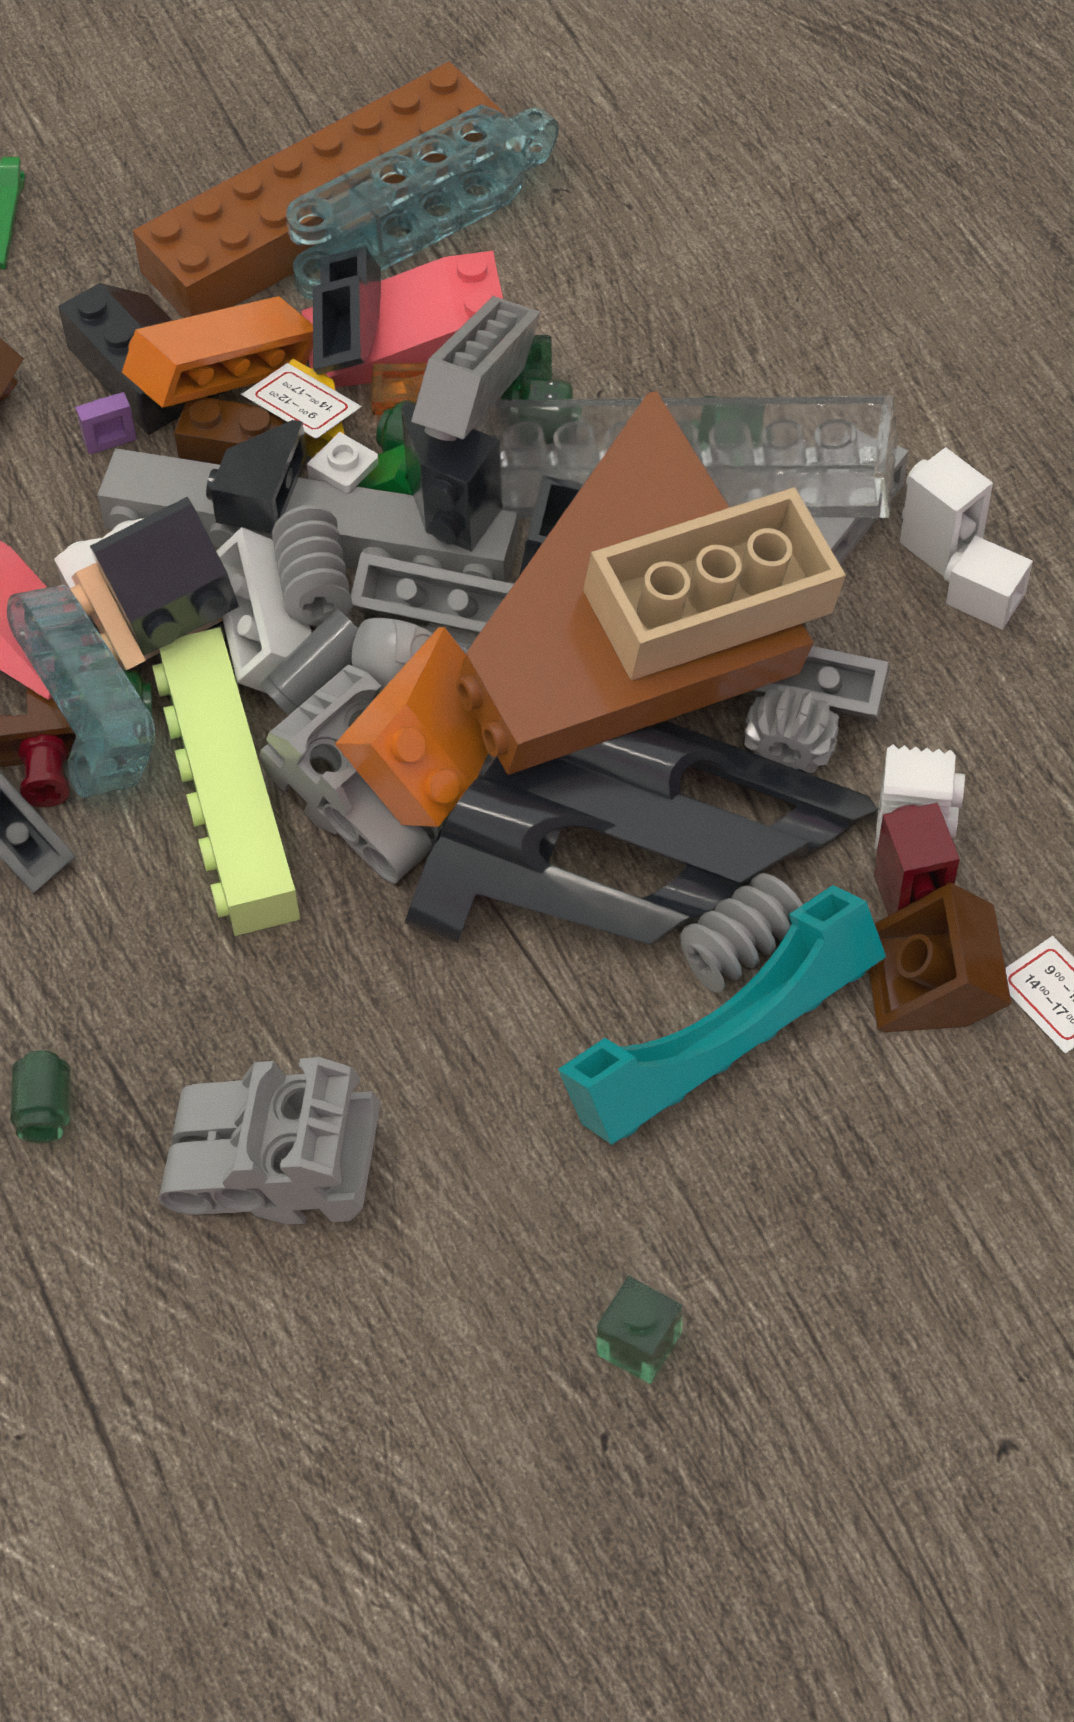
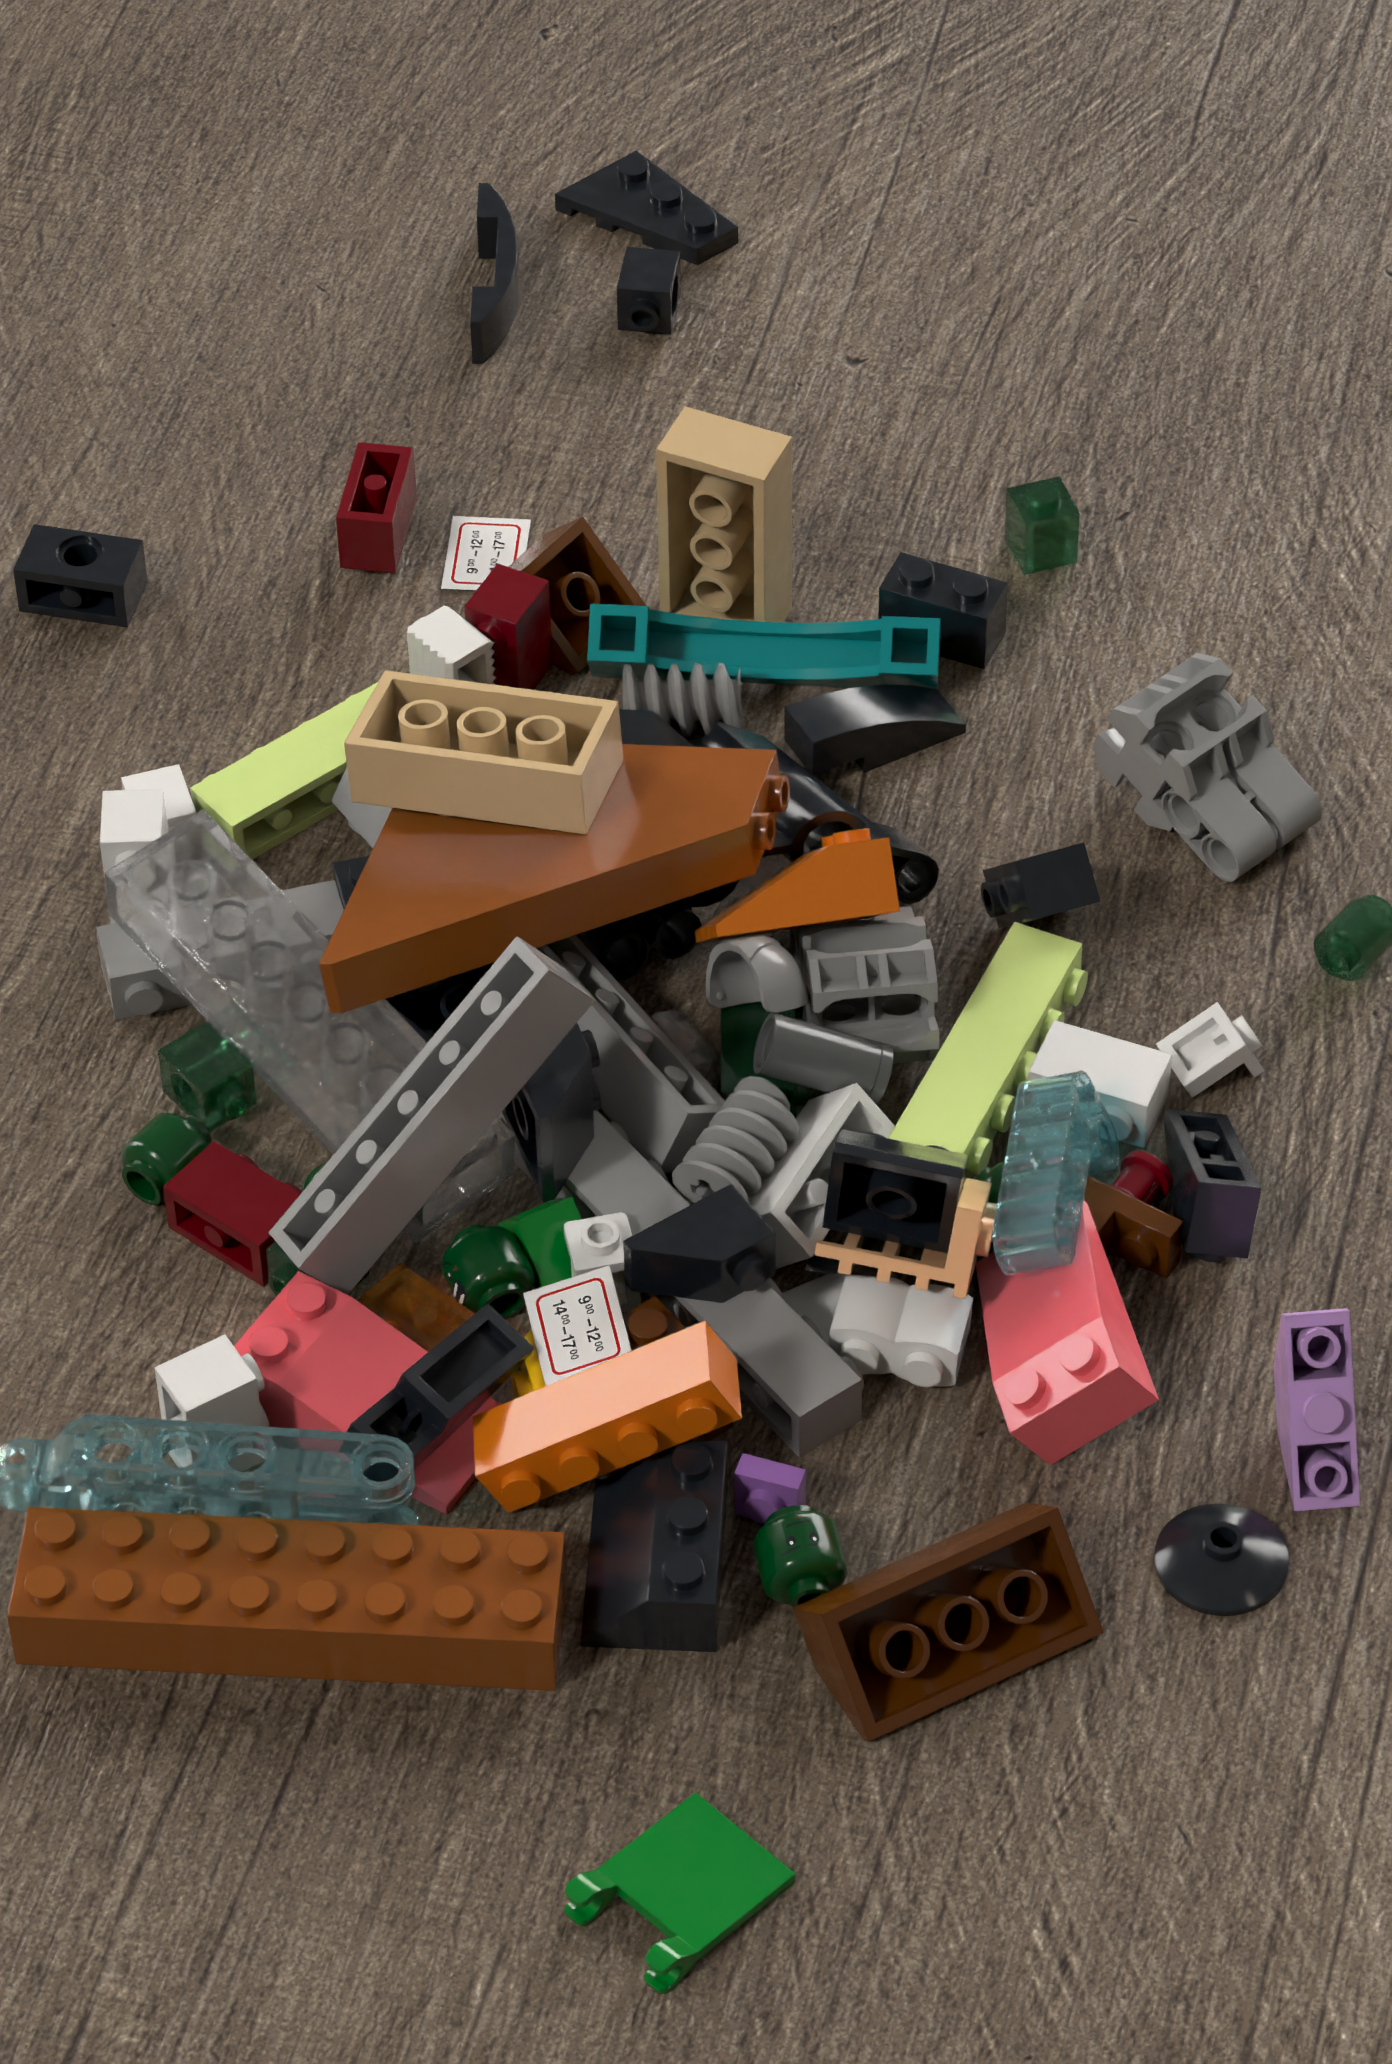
camera: 140 degrees left, 10 degrees down
none -> dark green head [122,1113,212,1205]
none -> white brick [154,1334,269,1493]
none -> dark red brick [163,1141,302,1287]
none -> yellowish green brick [190,682,378,868]
none -> tan brick [656,406,792,622]
none -> dark green head [753,1505,848,1608]
none -> black slope [784,684,966,776]
none -> black brick [878,552,1008,669]
none -> black brick [981,842,1100,928]
none -> white brick [1026,1020,1172,1148]
none -> white bracket [1156,1002,1265,1098]

